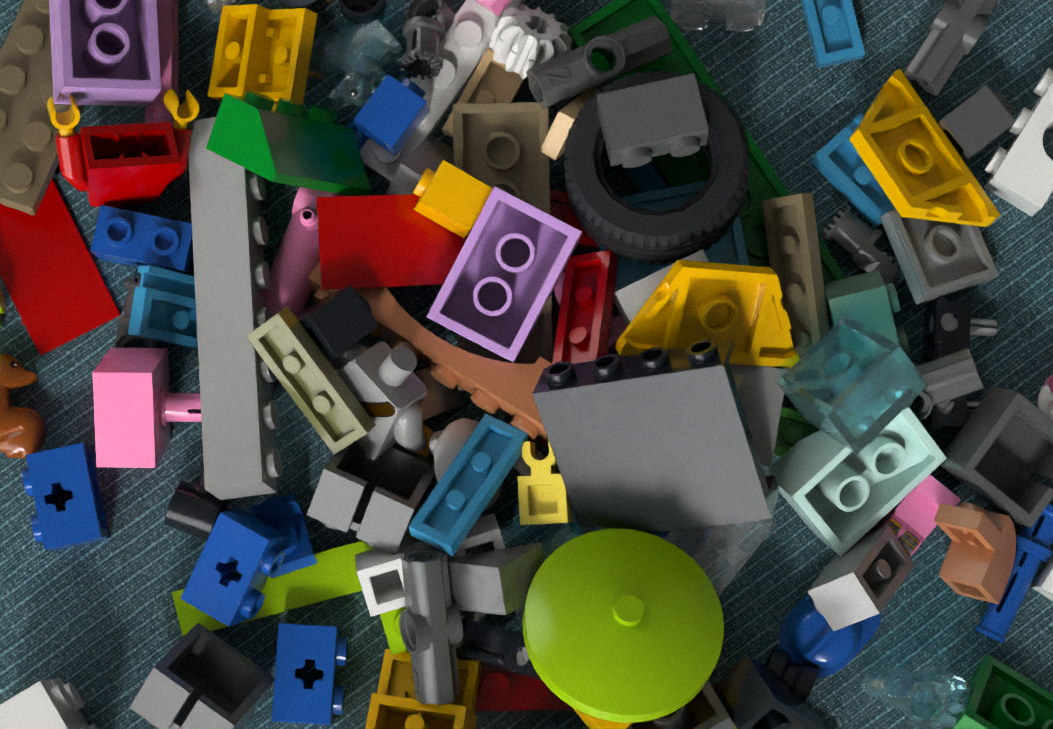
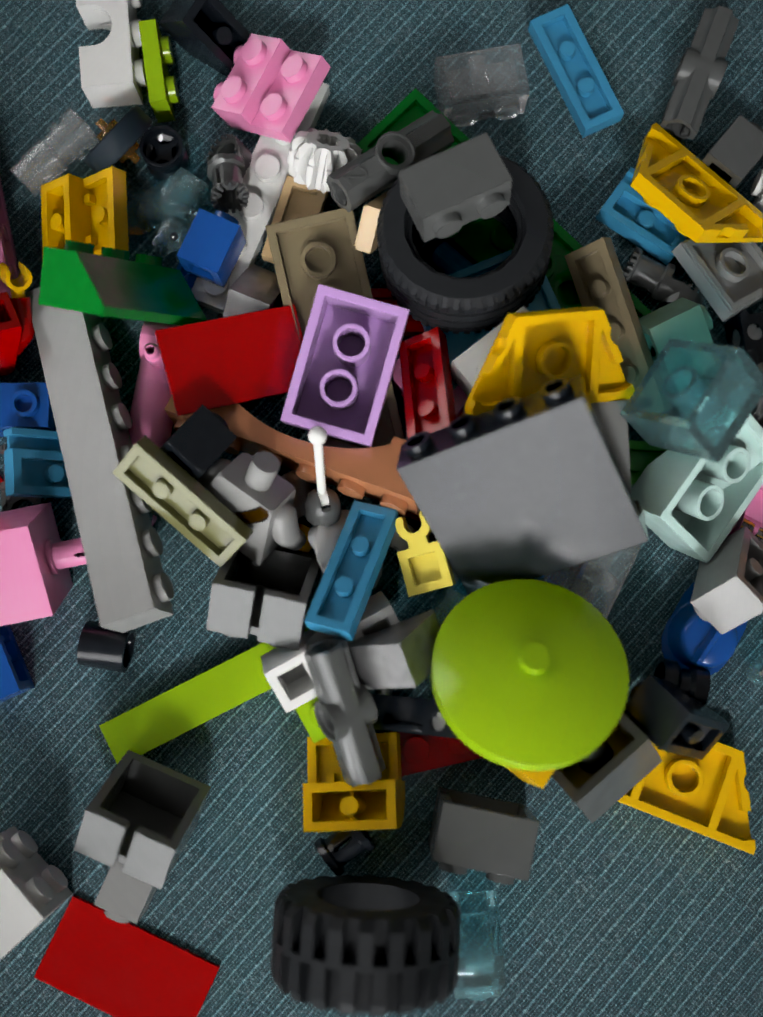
camera: 15 degrees left, 0 degrees up
blue brick [180,508,288,627] -> none
blue bracket [249,494,318,578] -> none
blue brick [272,623,349,725] -> none
yellow brick [413,160,493,238] -> none
none -> hinge [305,426,342,526]

